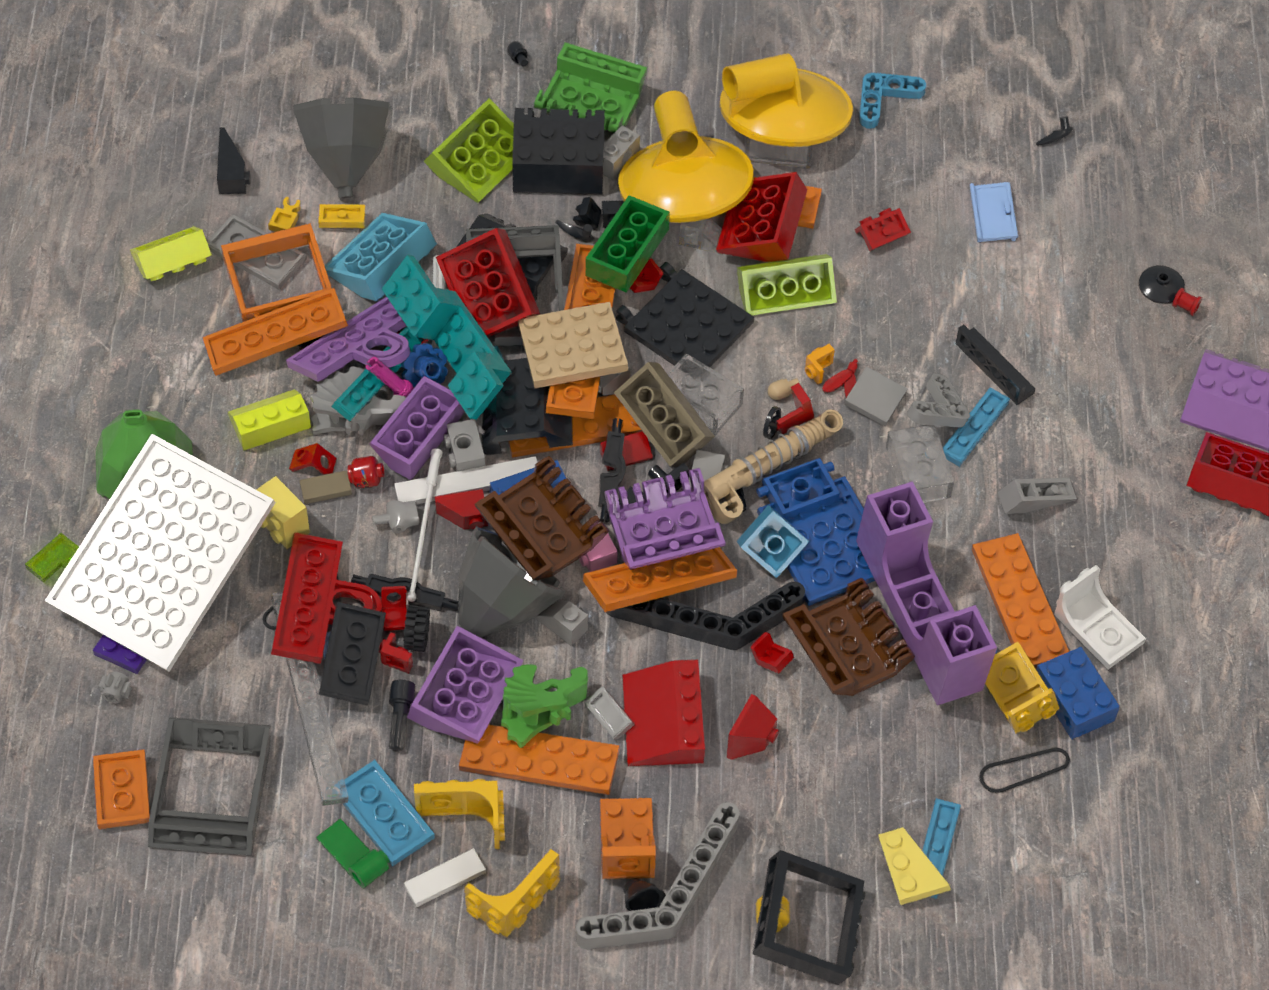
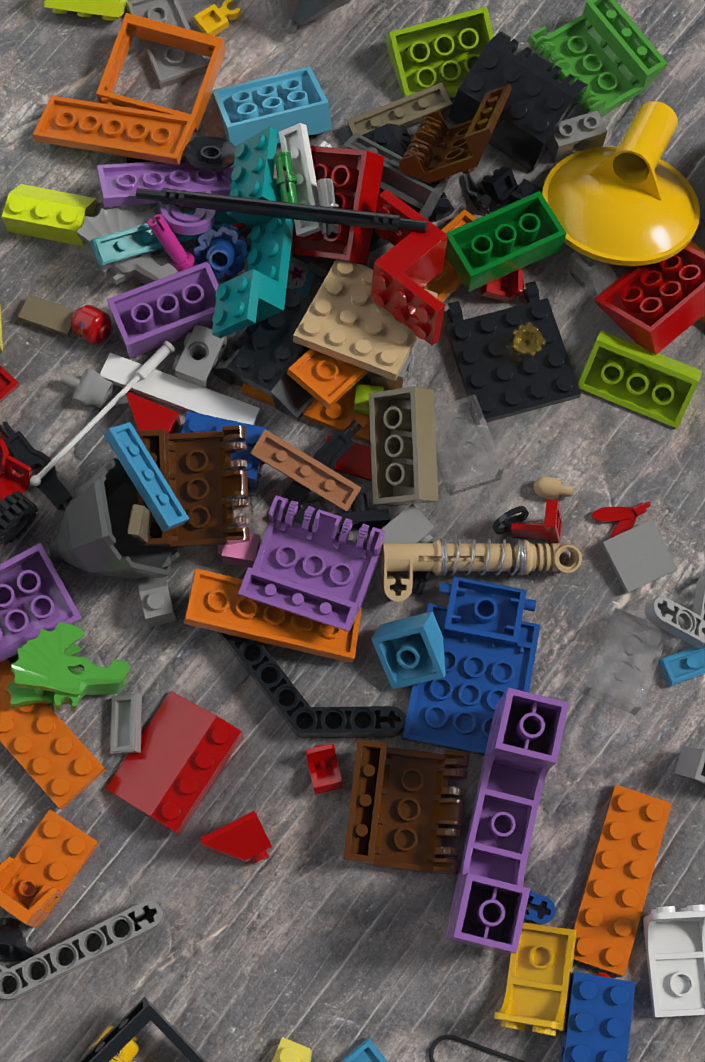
camera: 35 degrees right, 15 degrees up
red bracket [289,443,337,475] -> none
yellow plate [318,204,366,228] -> none
light orange bracket [805,344,835,385] -> none
none -> dark azure plate [103,422,189,532]
none -> dark tan tile [127,504,153,543]
none -> black axle [136,188,428,232]
none -> black dish [185,136,236,171]
none -> nougat plate [250,429,361,512]
none -> green pin [274,152,299,204]
none -> white plate [279,123,322,237]
none -> light grey axle [317,178,340,235]
none -> dark tan plate [347,82,452,136]
none -> lime tile [354,384,384,415]
none -> red bracket [370,189,448,346]
none -> reddish brown slope [399,84,512,183]
none -> clear yellow animal [513,322,546,356]

